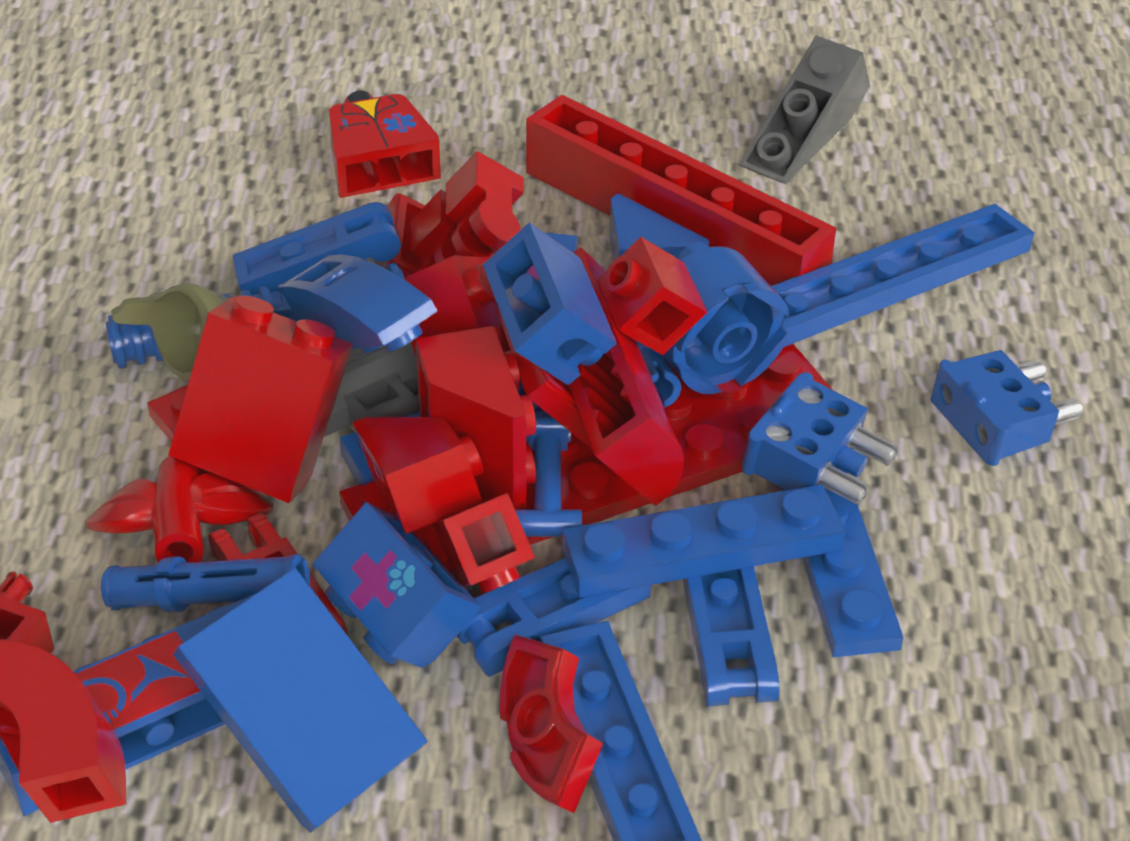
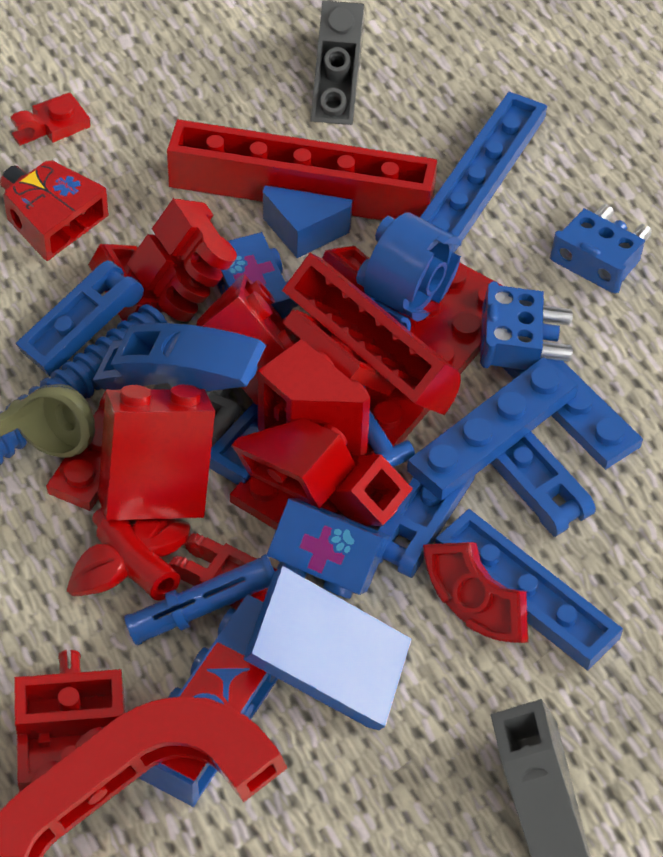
camera: 30 degrees left, 10 degrees up
blue brick [483,222,617,385] -> none
red brick [597,236,708,355] -> none
none -> red plate [11,92,91,146]

